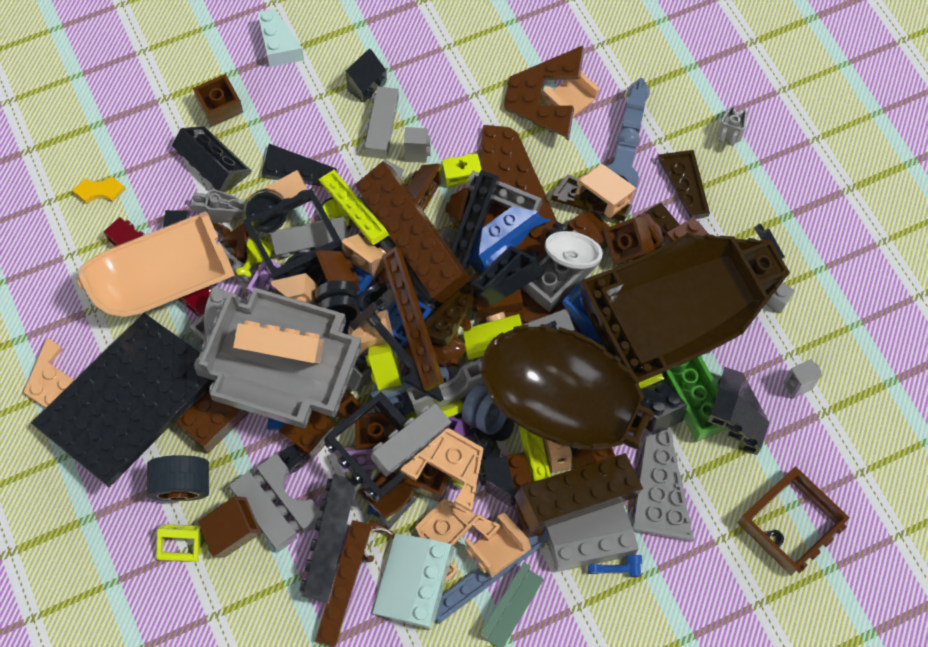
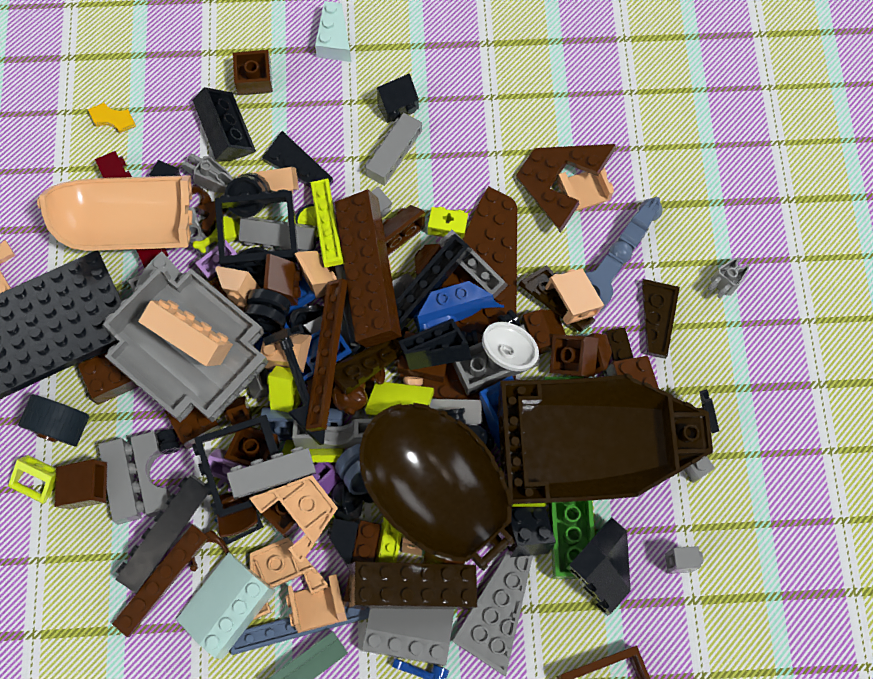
camera: 20 degrees right, 5 degrees up
light grey brick [404,127,431,163] -> none

